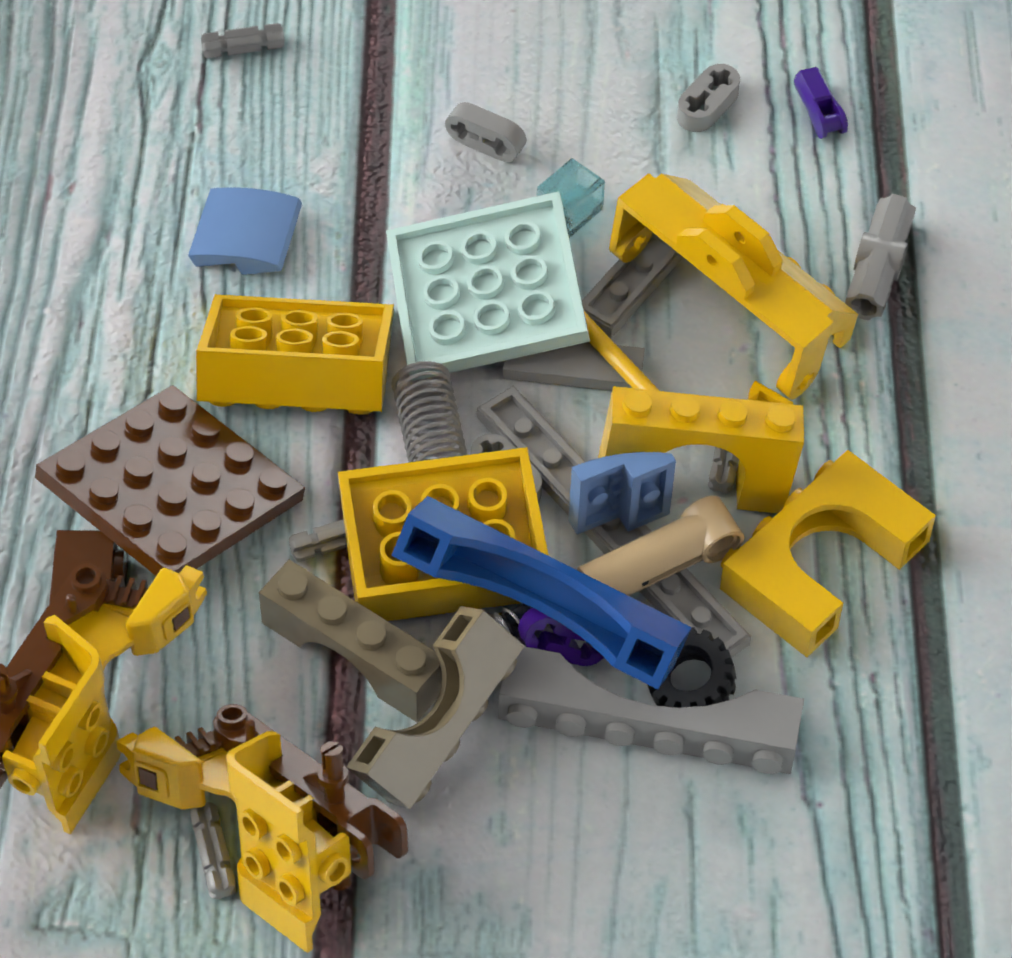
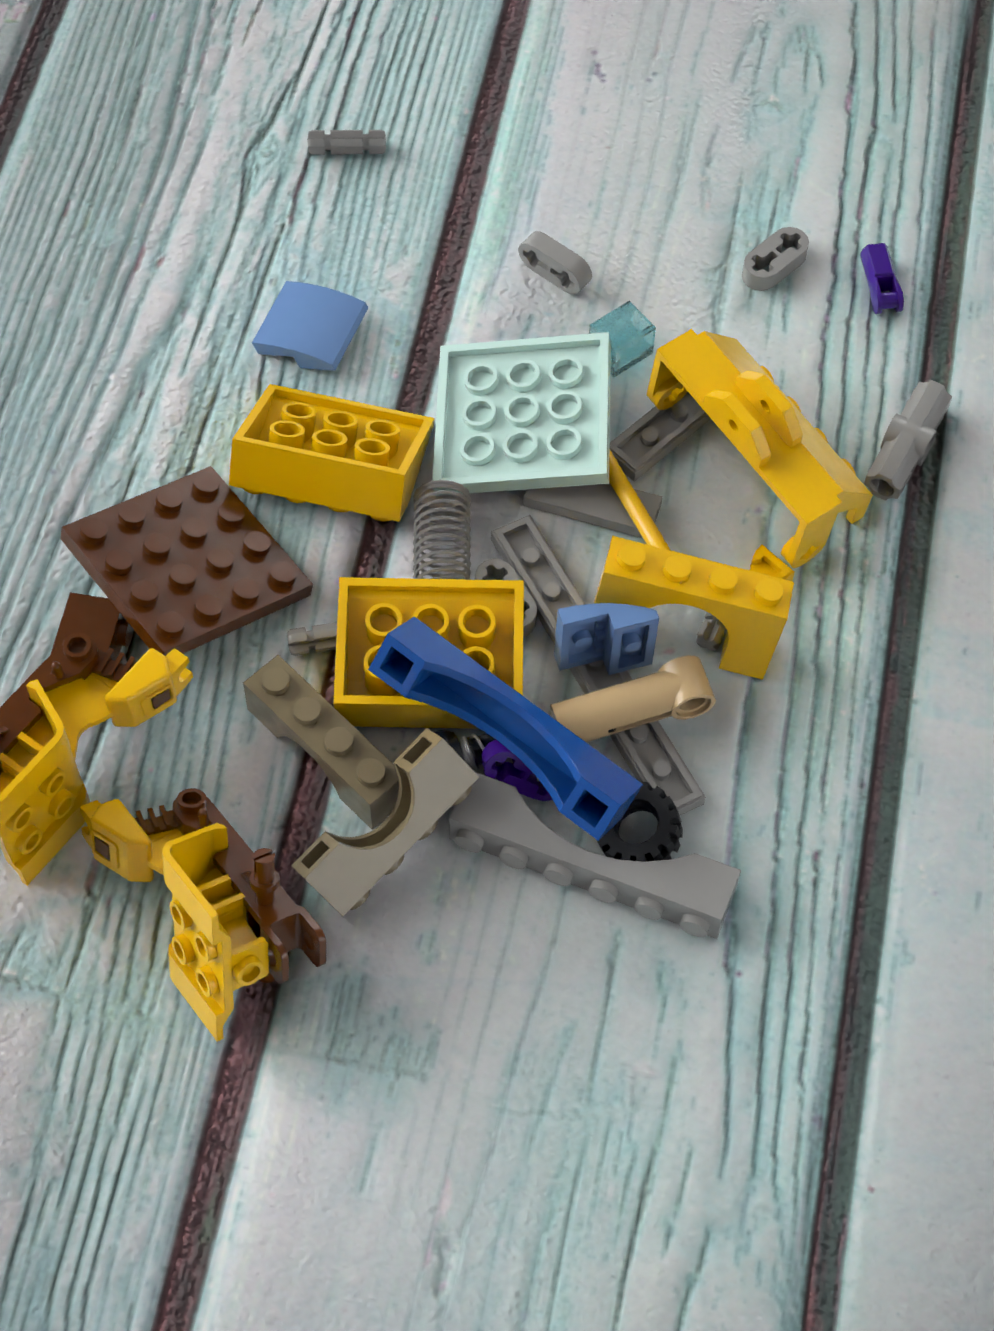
camera: 10 degrees right, 5 degrees up
light grey axle [190,802,236,899] -> none
yellow arch [720,450,936,657] -> none

